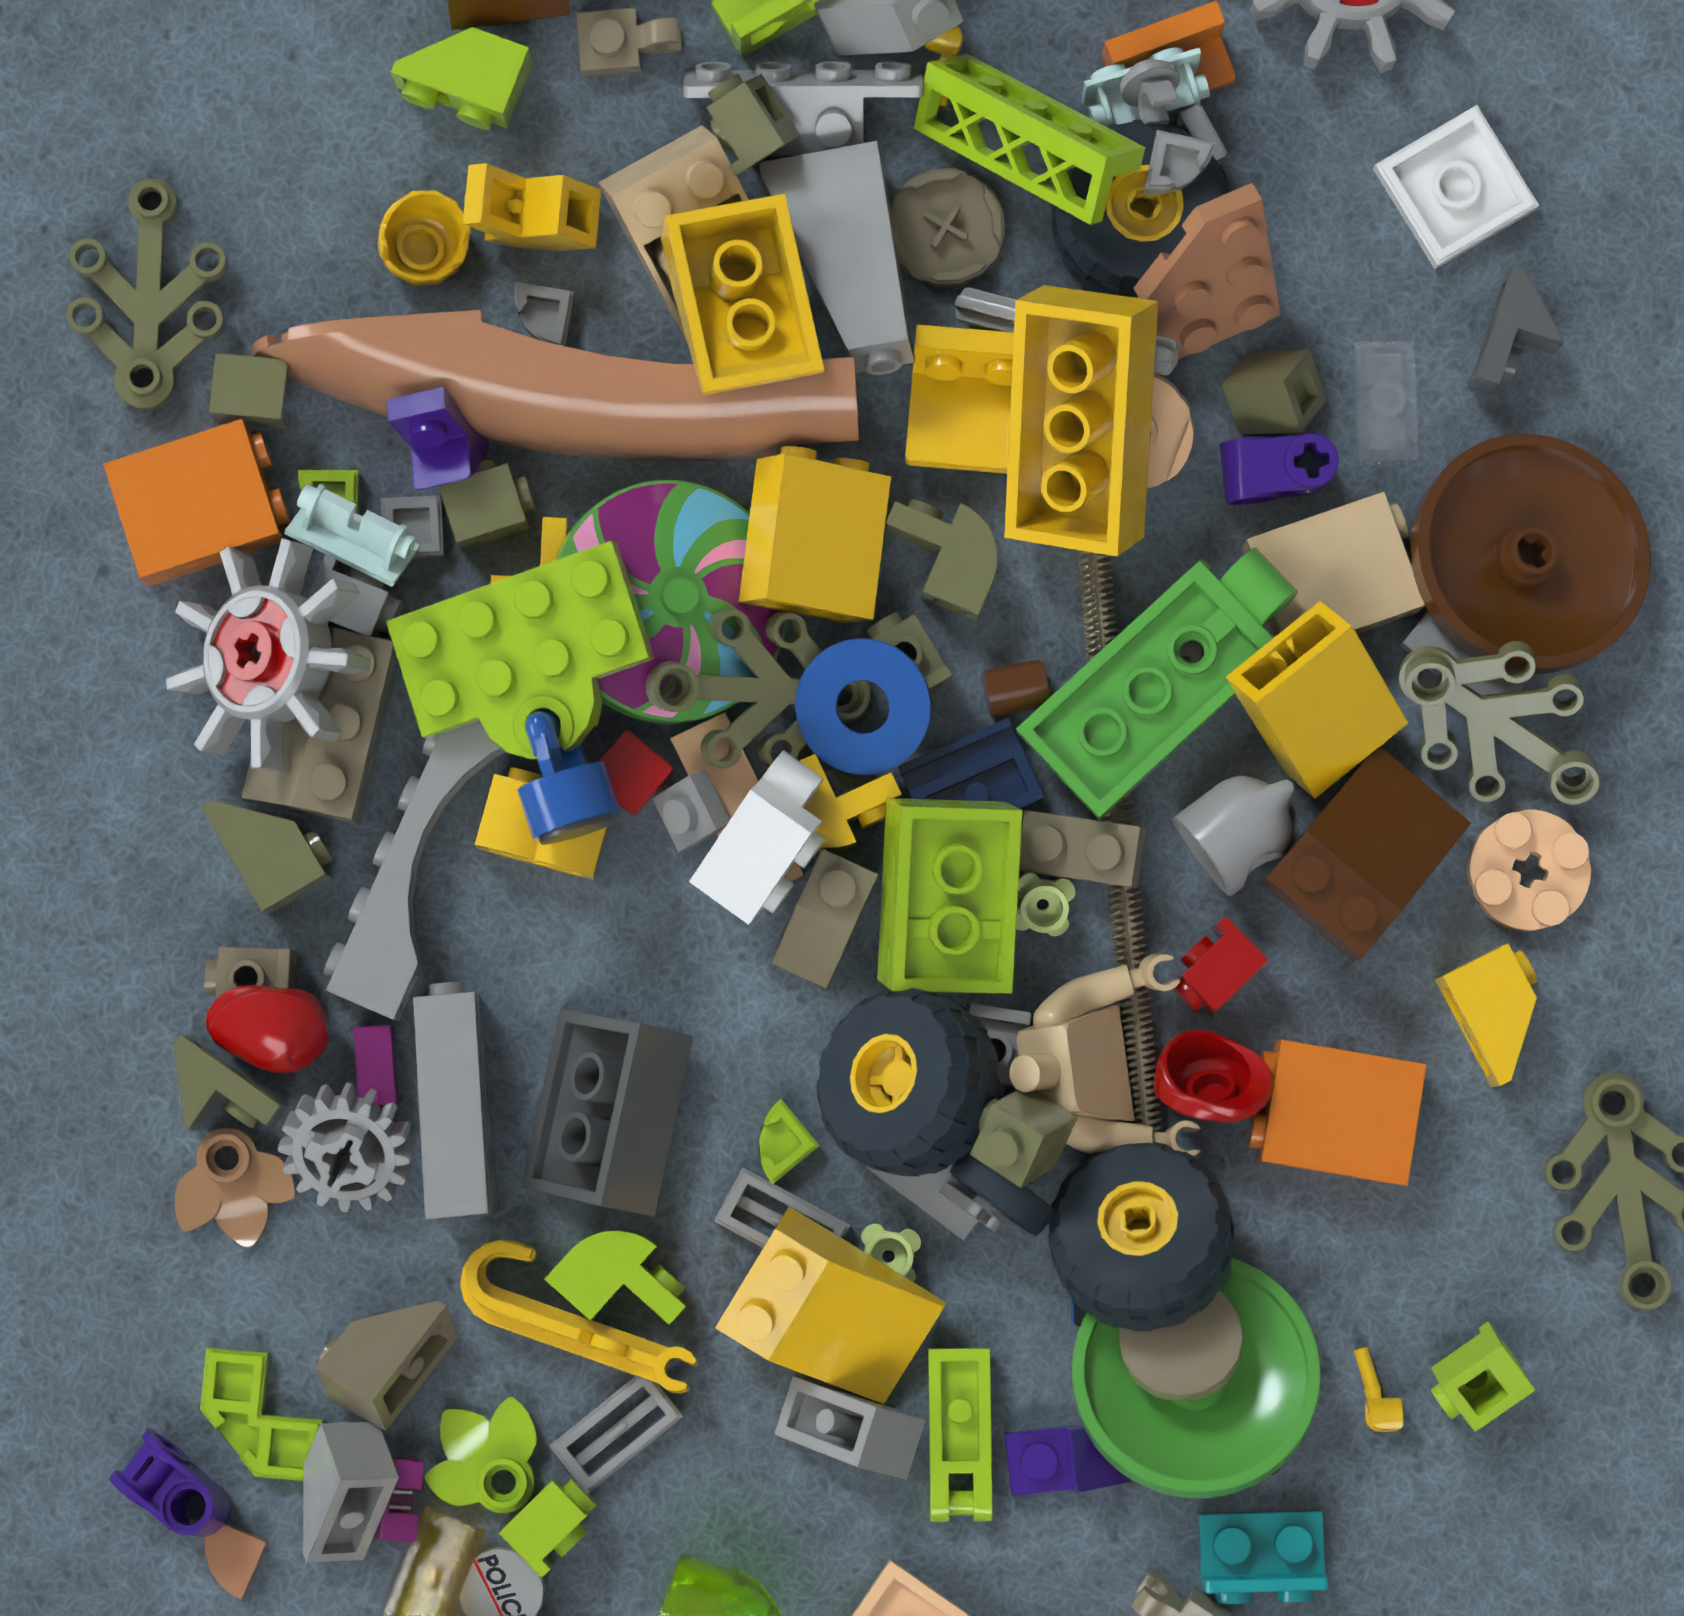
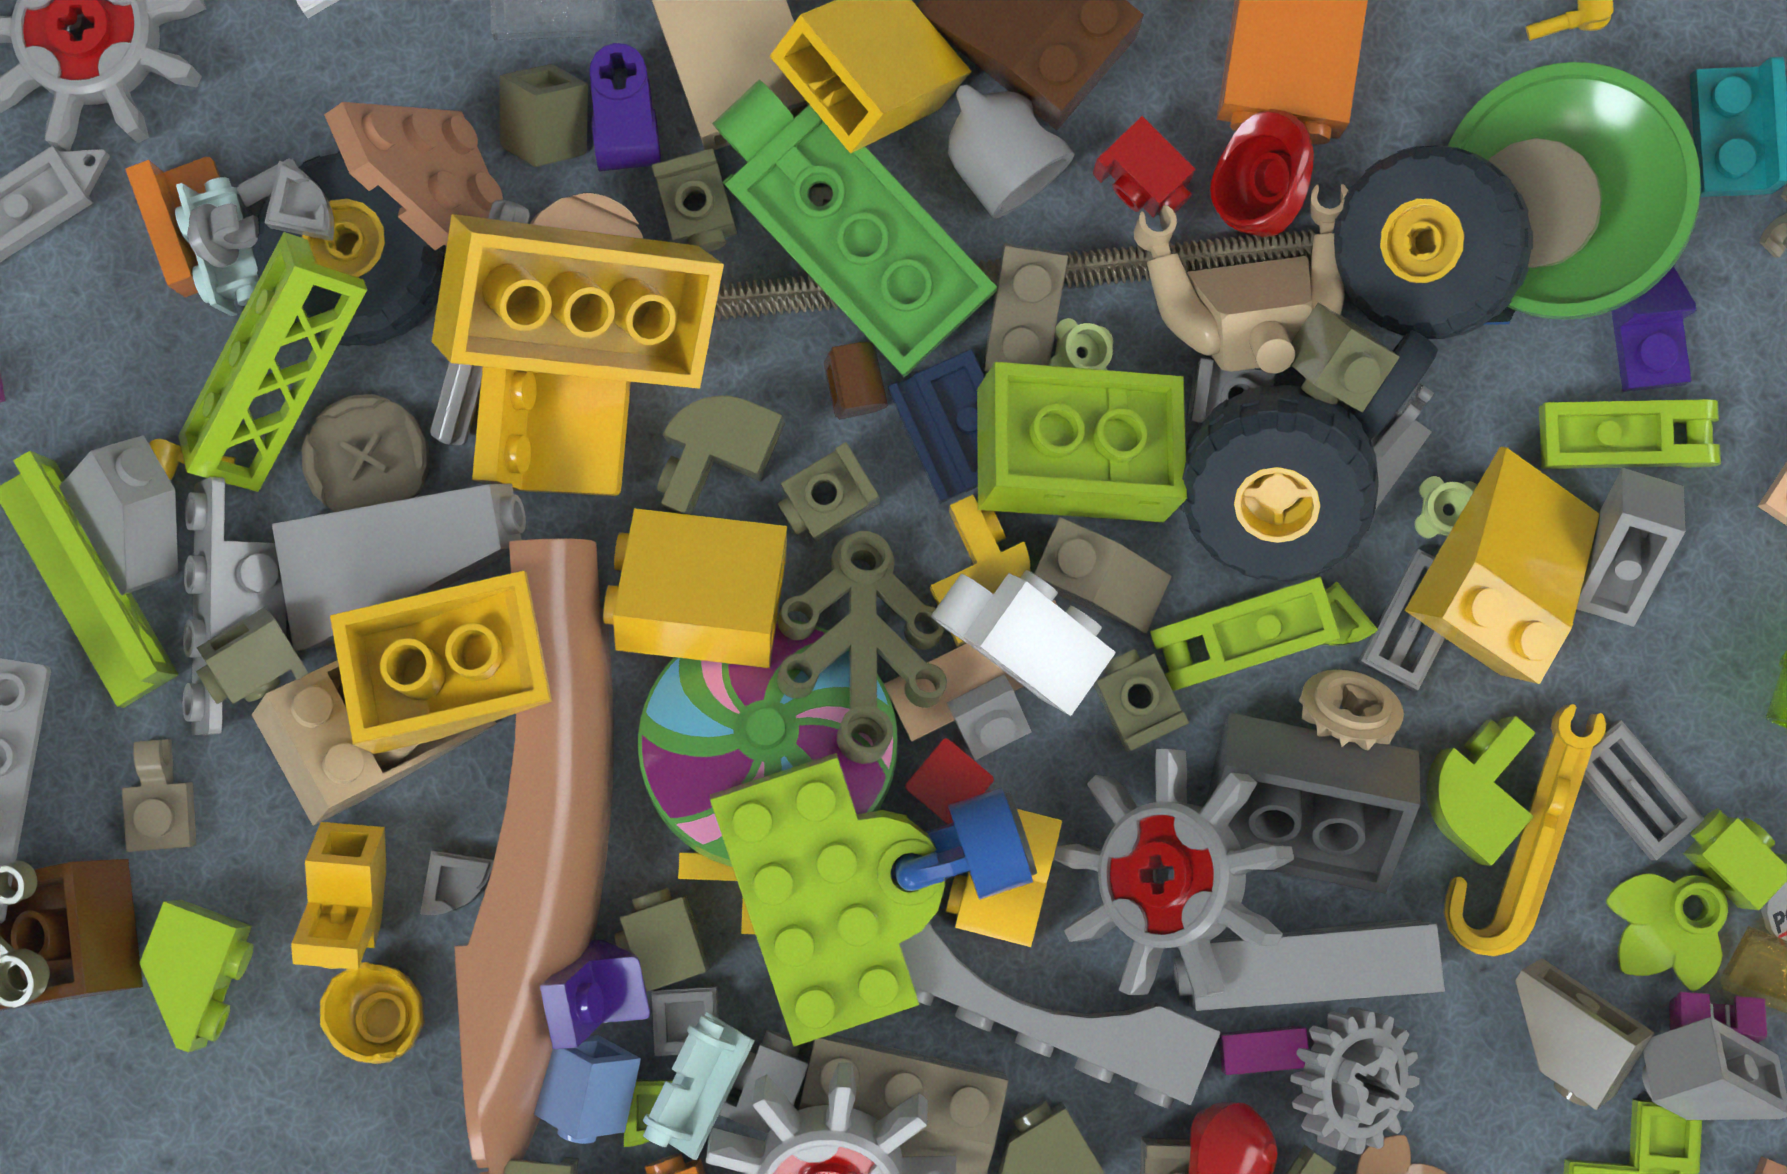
camera: 85 degrees left, 0 degrees up
blue gear [795,638,931,775] -> none
none -> medium blue brick [534,1035,641,1144]
none -> olive brick [652,148,738,252]
none -> light grey gear [1053,749,1294,998]
none -> olive brick [1093,649,1189,752]
none -> lime plate [1150,577,1341,691]
none -> tan gear [1299,670,1404,751]

